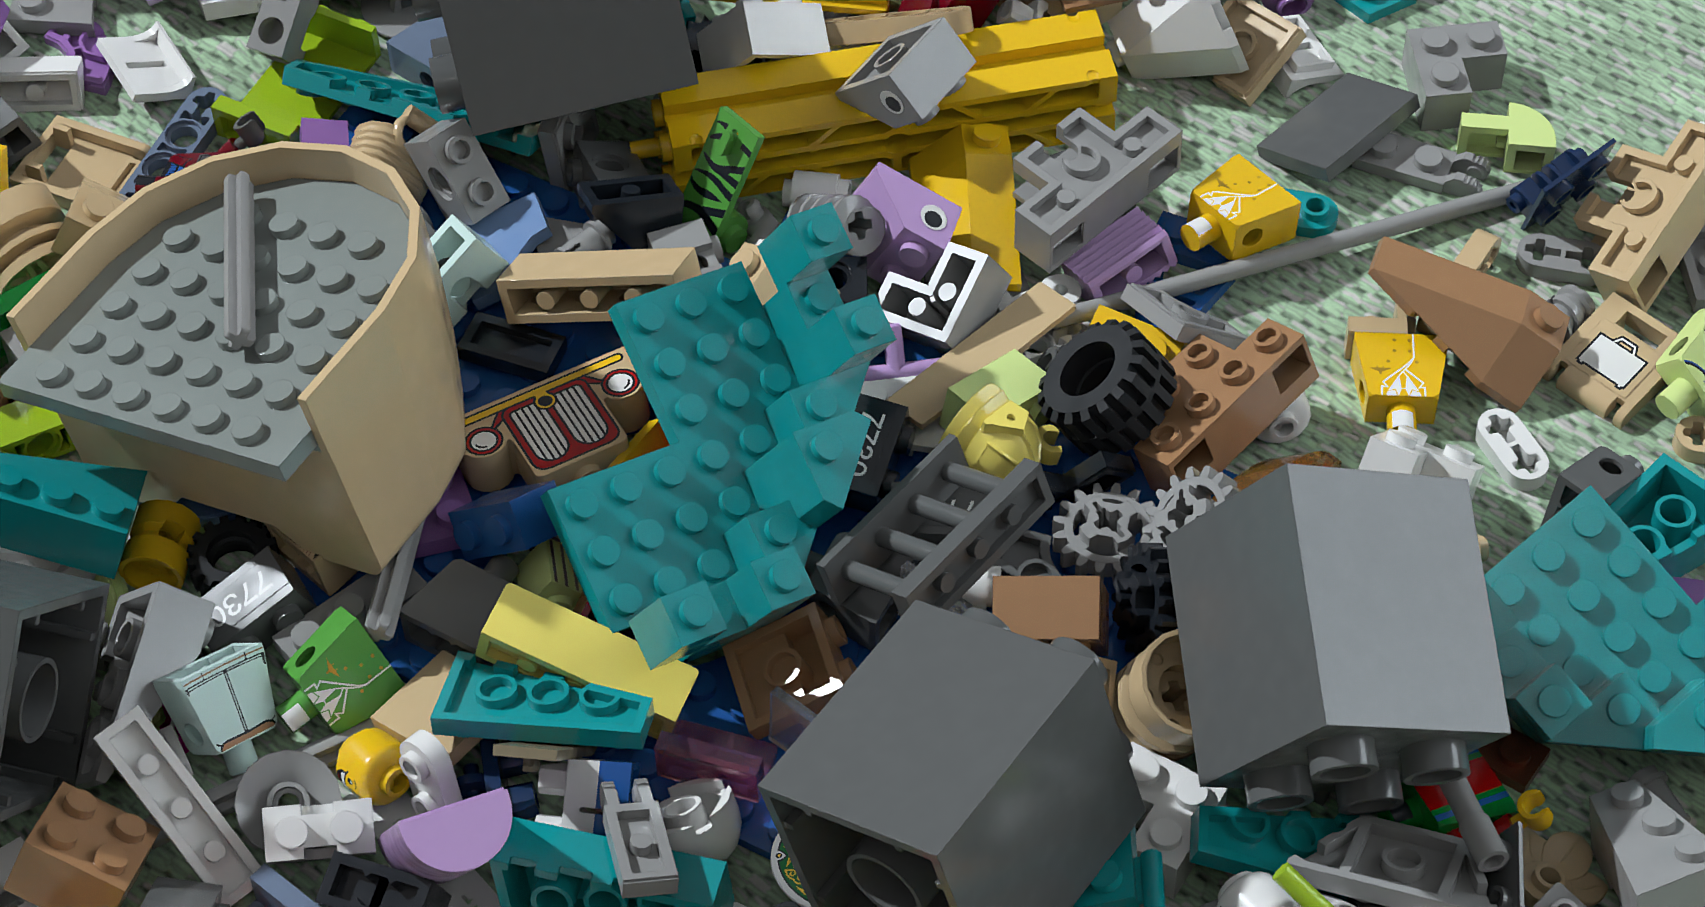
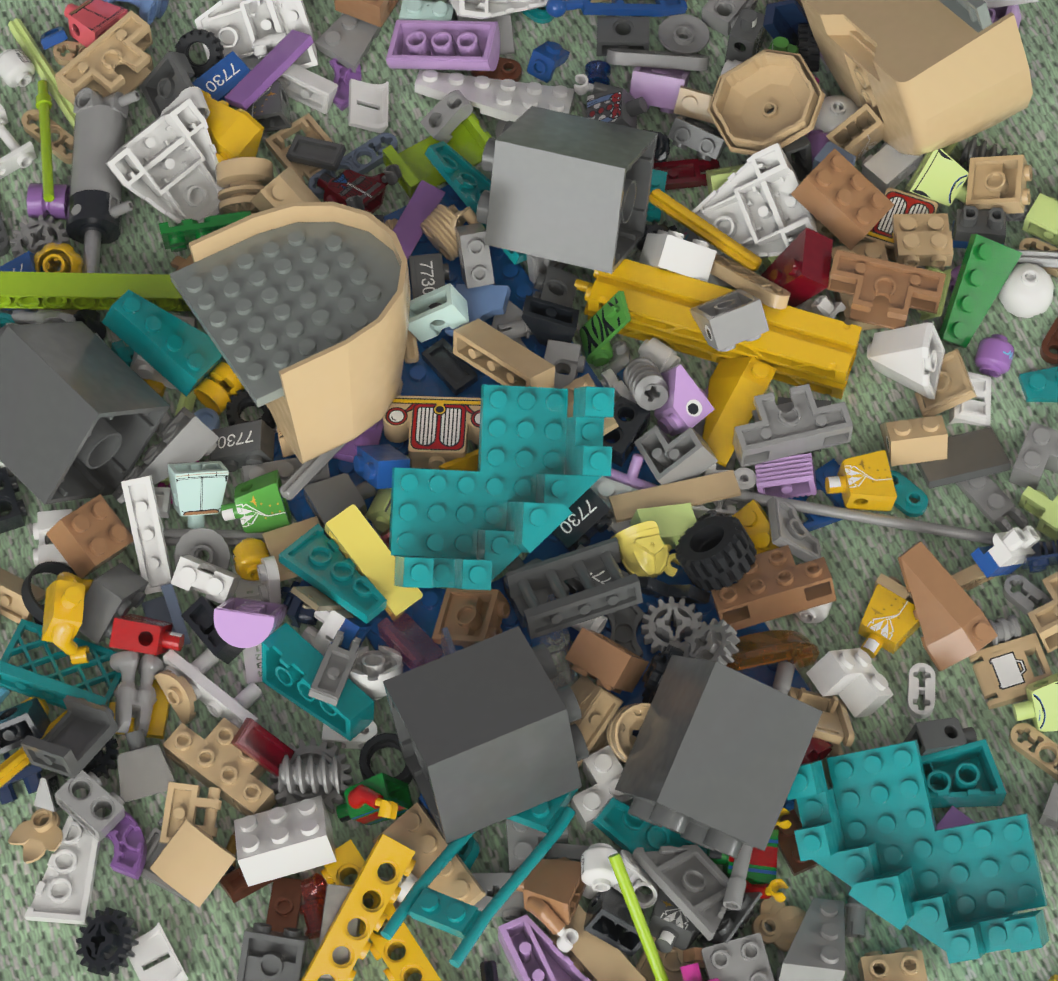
camera: 30 degrees right, 10 degrees up
light grey axle [224,171,256,350] -> none
none -> dark grey tile [286,134,346,172]
none -> tan slope [880,415,948,466]
none -> white hips [970,525,1041,578]

